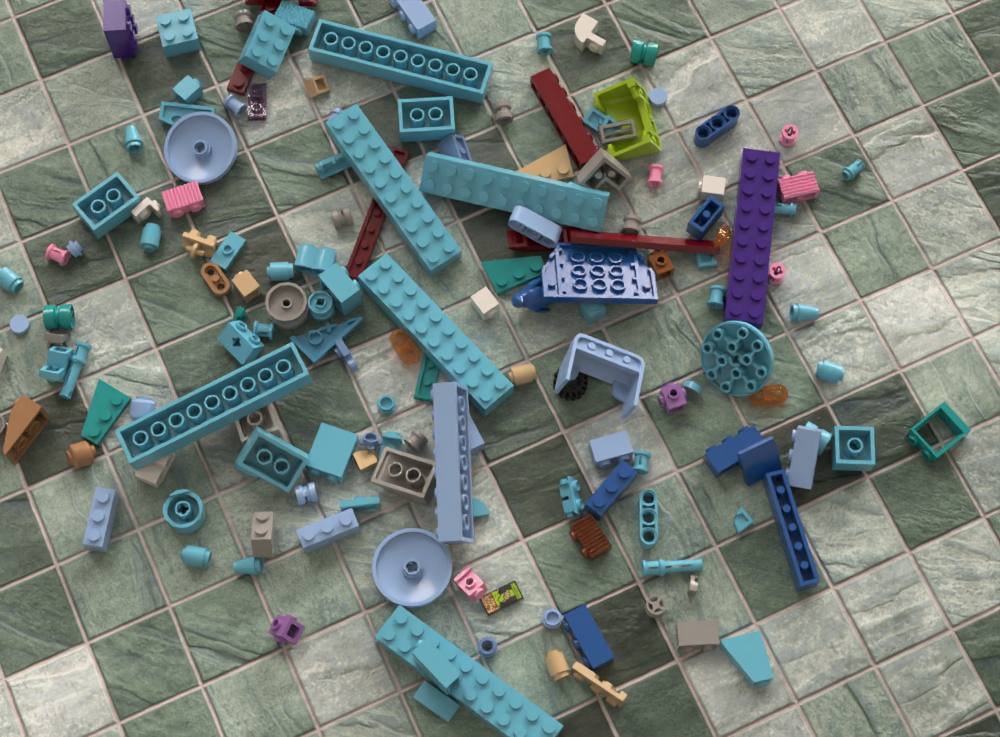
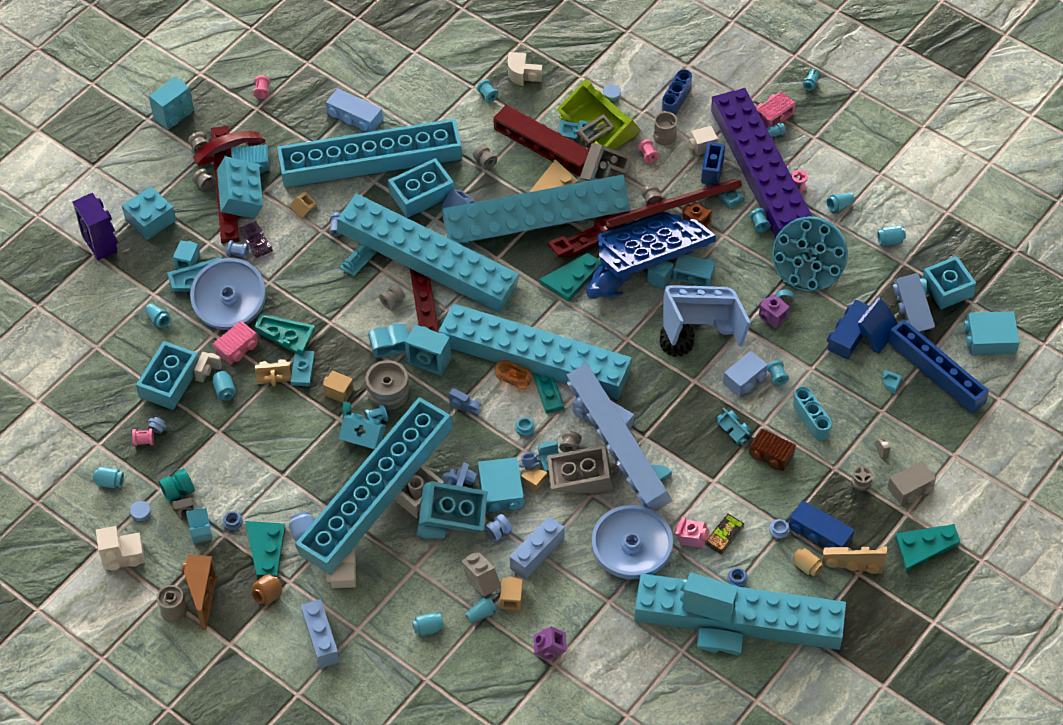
camera: 25 degrees left, 15 degrees down
medium azure pin [59,341,92,400] -> none
medium azure brick [163,489,206,534] -> none
medium nougat plate [201,262,231,297] -> none
medium azure brick [267,262,294,281] -> none
dark azure wing [289,316,364,365] -> none
medium azure wheel [308,291,335,323] -> none
medium azure plate [340,496,381,512] -> none
white brick [470,287,499,320] -> none
tan brick [507,363,537,386] -> none
light blue beam [508,205,562,248] -> none
blue brick [584,460,638,521] -> none
teal wheel [629,39,659,67] -> none
medium azure pin [641,559,703,578] -> none
clear orange plate [713,223,732,247] -> none
medium azure slope [719,631,774,688] -> none
clear orange plate [749,384,788,406] -> none
bright pink bush [779,124,798,147] -> none
teal window [906,401,971,463] -> none
none -> medium blue plate [223,511,243,531]
none -> teal wing [255,314,315,357]
none -> light blue hips [442,462,477,488]
none -> tan brick [500,577,523,610]
none -> light grey wheel [653,111,677,145]
none -> medium azure brick [673,253,716,286]
none -> teal wing [895,524,960,572]
none -> medium azure brick [963,311,1020,355]

